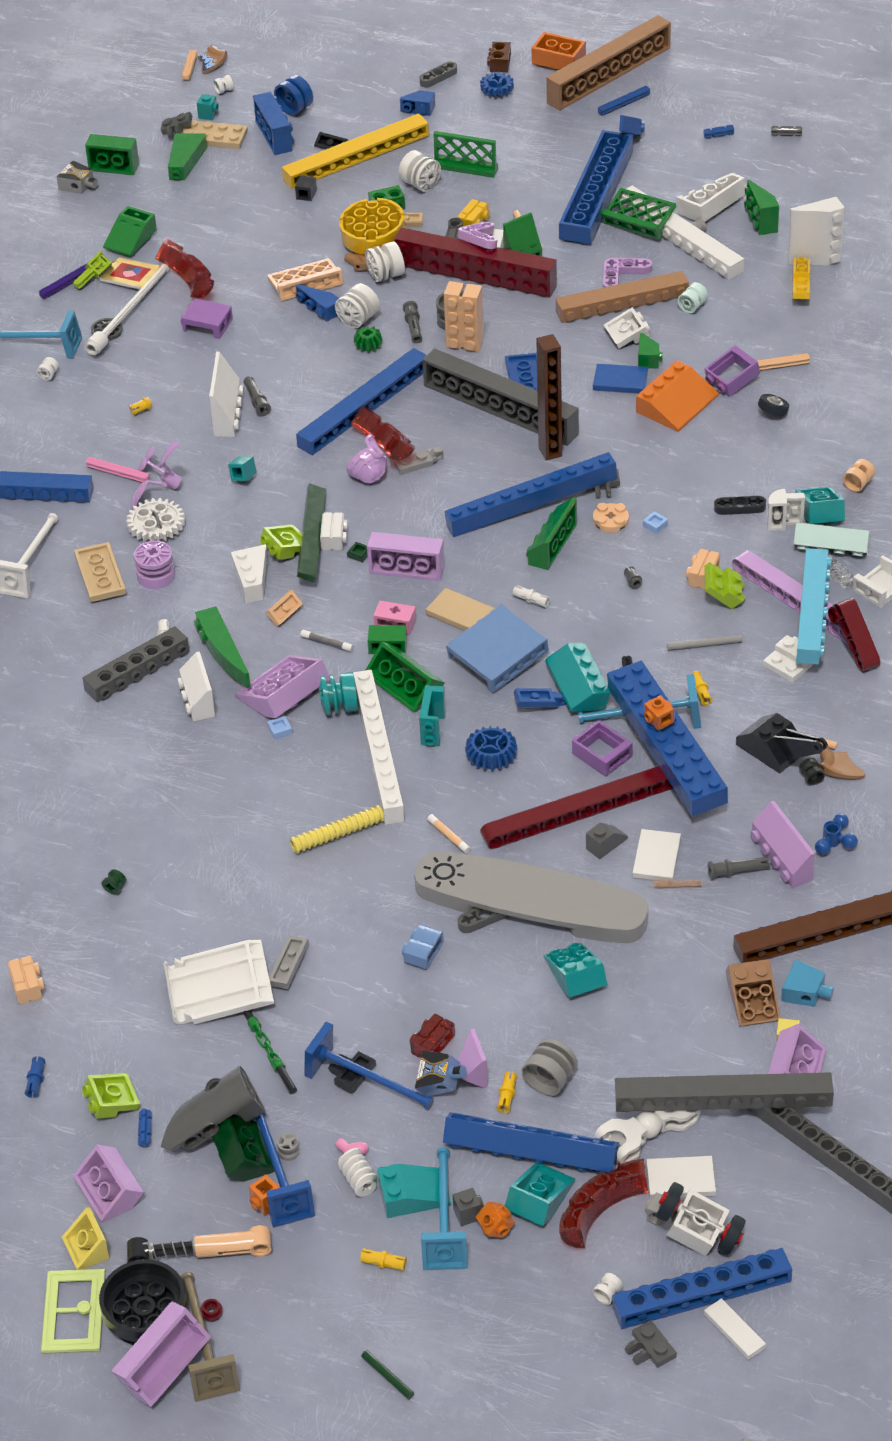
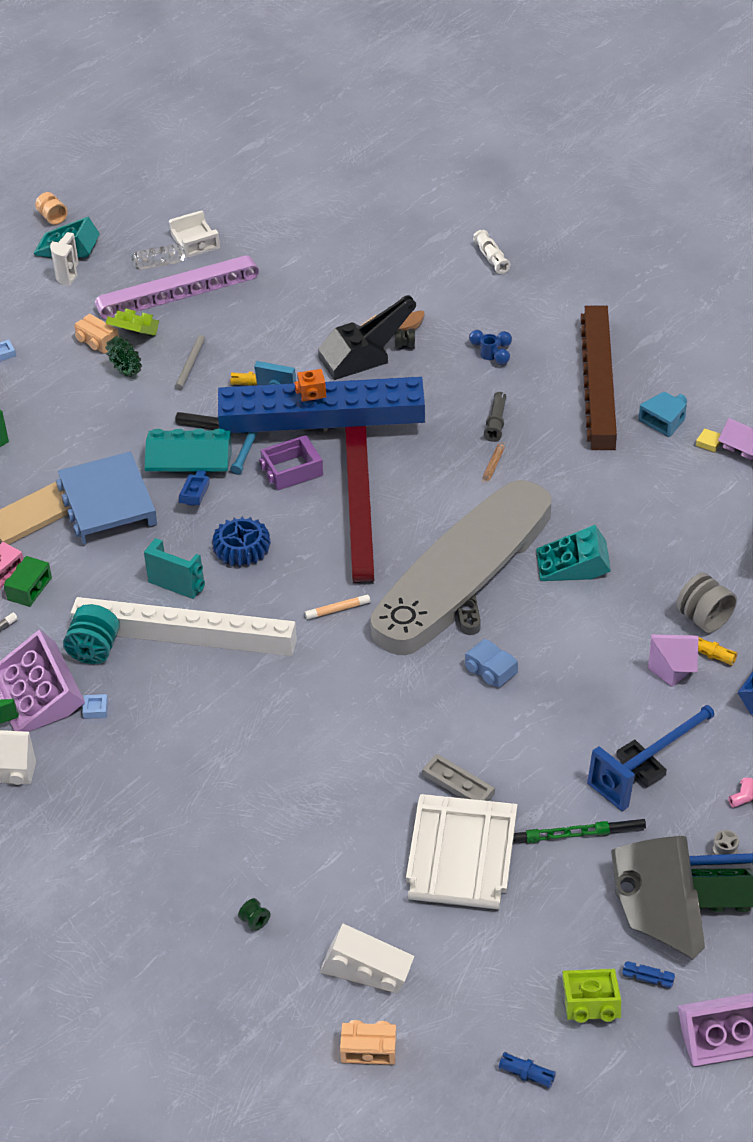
camera: 70 degrees left, 0 degrees up
light yellow piece [290,805,384,854] -> none
green slope [365,642,445,712] -> none
clear red brick [409,1013,455,1058] -> none
torso [415,1051,467,1097] -> none
white pin [512,585,550,608] -> none
dark grey slope [586,823,628,859] -> none
dark grey pin [624,566,642,588] -> none
white tile [633,829,681,882] -> none
black beam [714,496,766,515] -> none
medium nougat slope [726,959,781,1027] -> none
lavender slope [751,801,815,888] -> none
white plate [763,635,814,683] -> none
light aqua slope [794,522,871,556] -> none
medium azure brick [796,548,831,665] -> none
dark red beam [828,598,881,672] -> none
none -> clear green gear [105,336,142,377]
none -> white wedge [319,923,414,993]

